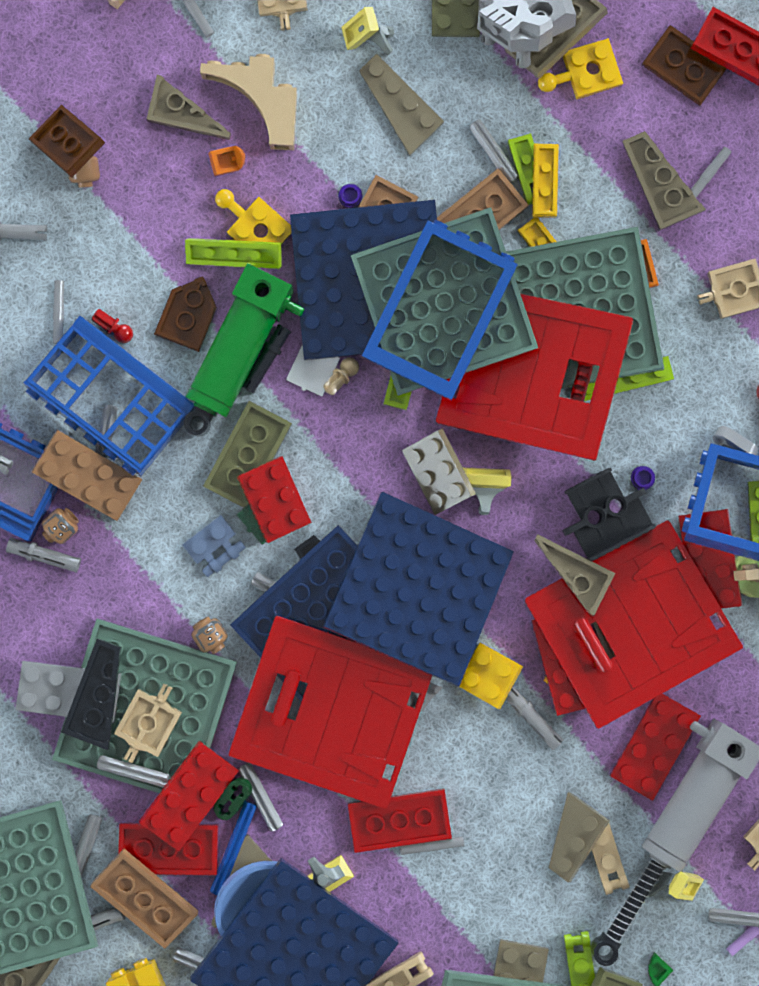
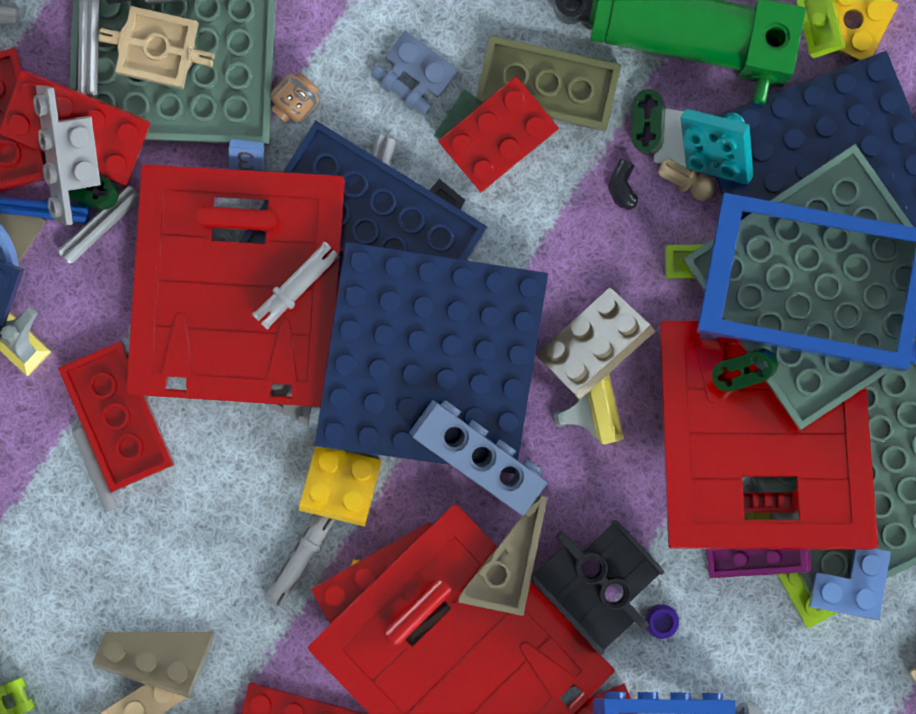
camera: 80 degrees right, 0 degrees up
black pin [242,324,291,394] -> none
none -> light grey bracket [33,85,101,226]
none -> medium blue tile [229,139,264,171]
none -> light grey pin [252,241,340,330]
none -> sand blue brick [409,400,548,516]
none -> black arm [608,159,638,210]
none -> dark green beam [631,89,665,155]
none -> teal plate [680,109,754,185]
none -> magenta tile [706,549,812,578]
none -> dark green beam [712,348,778,392]
none -> medium blue plate [809,549,891,620]

